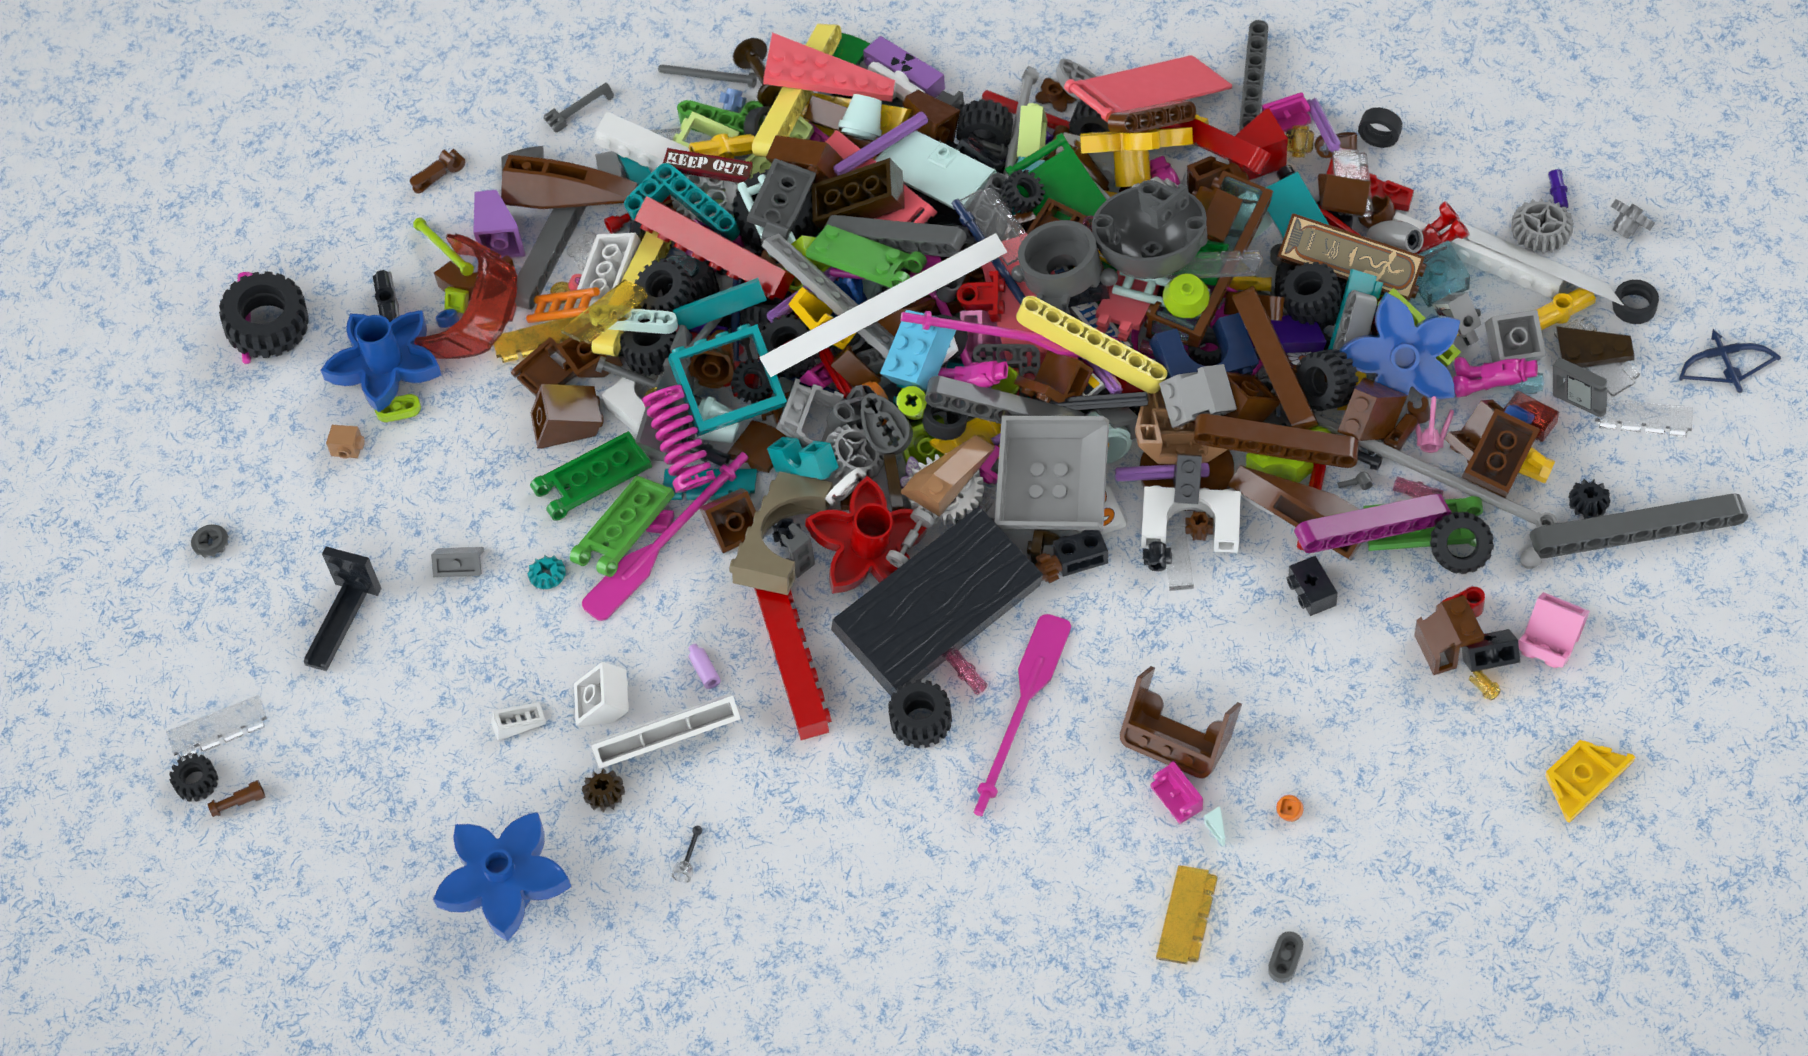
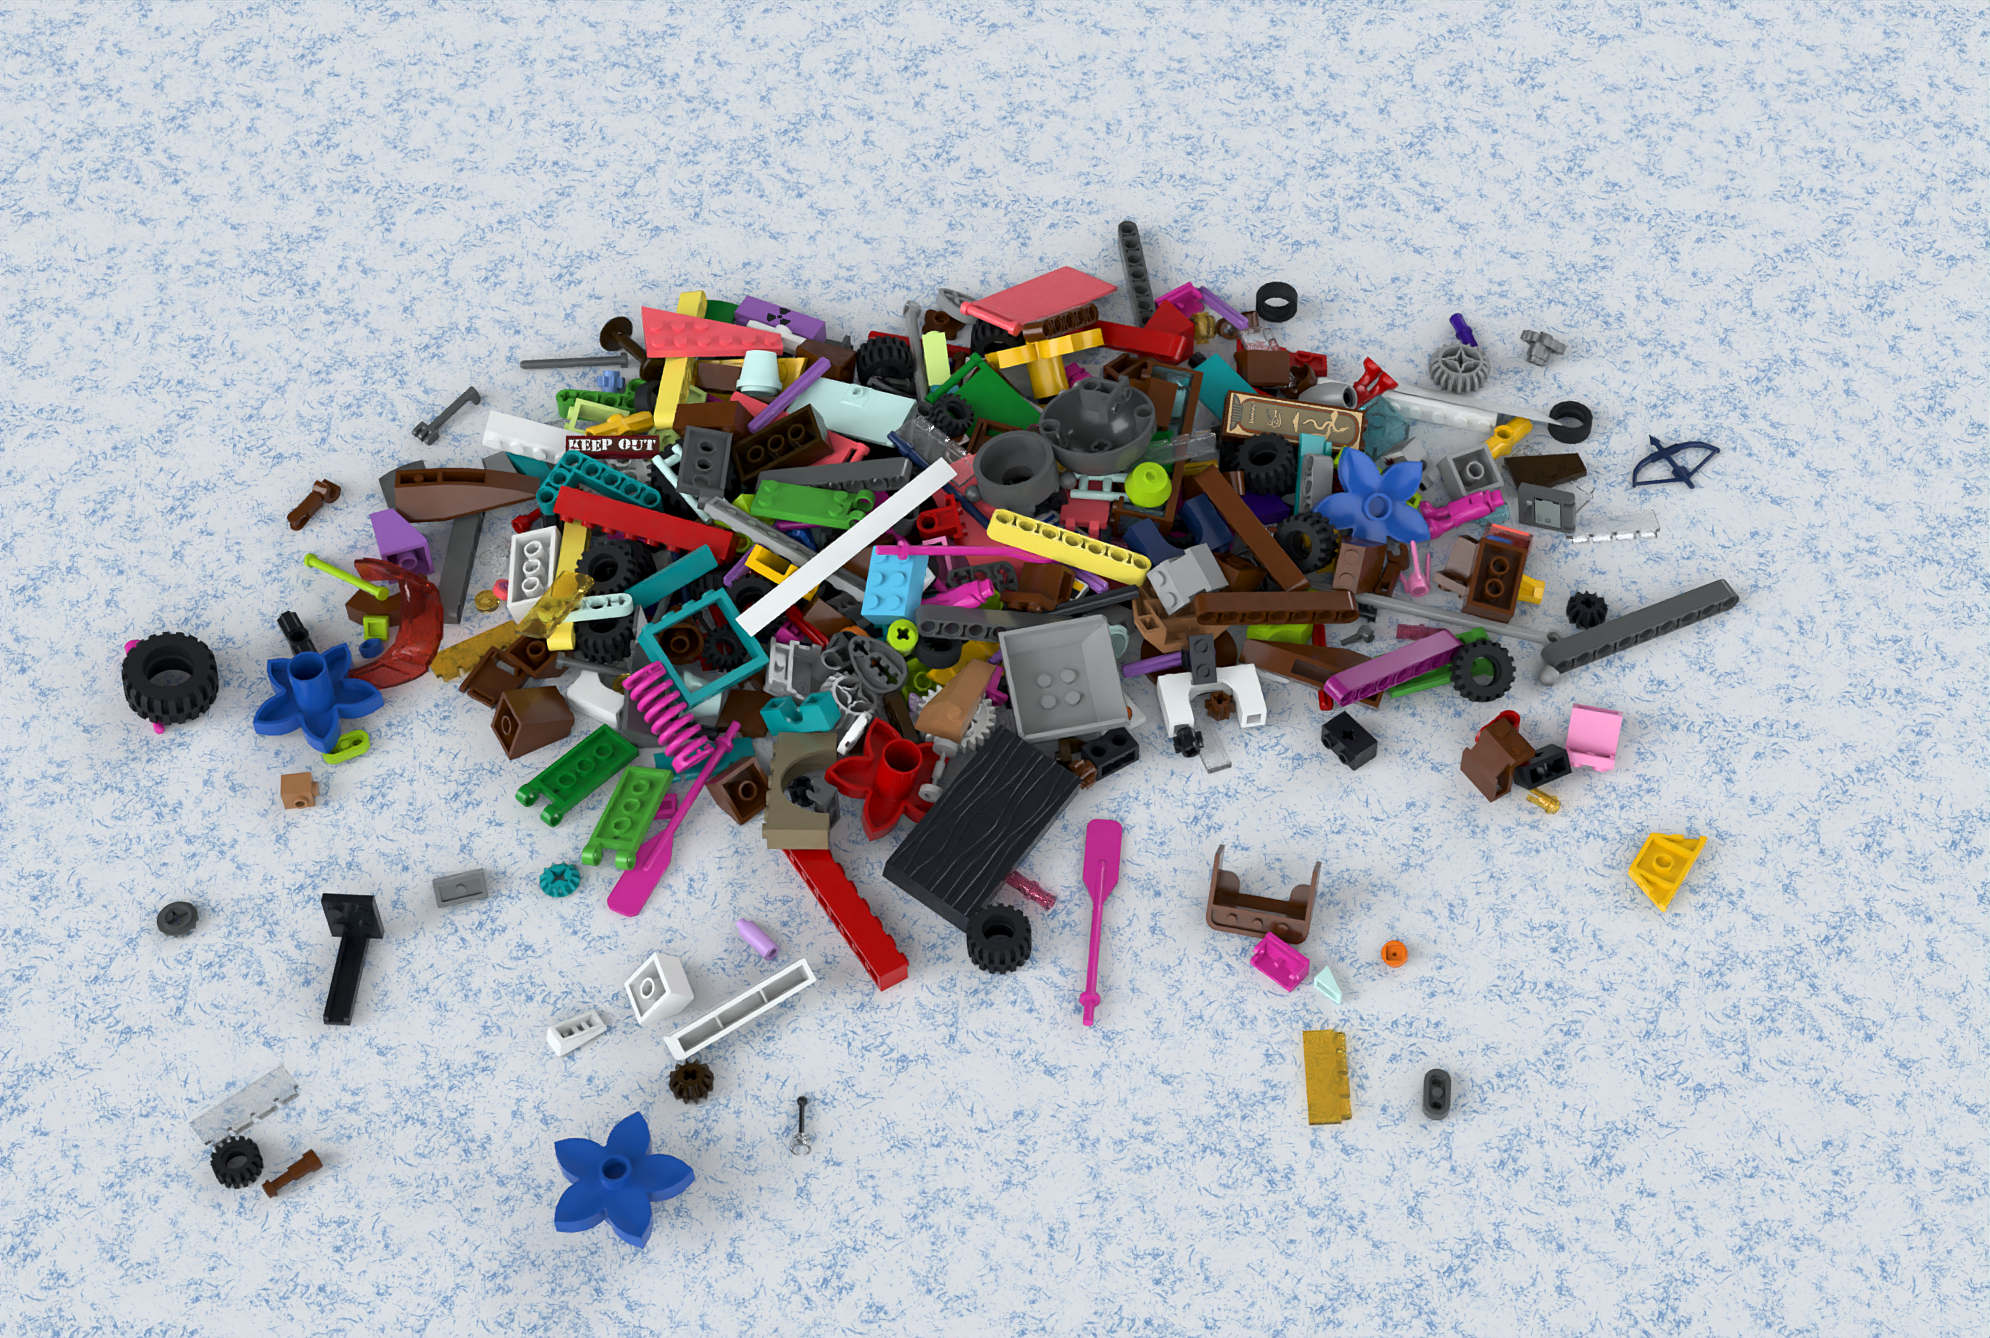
camera: 20 degrees left, 5 degrees down
orange bar [526,287,600,323] -> none

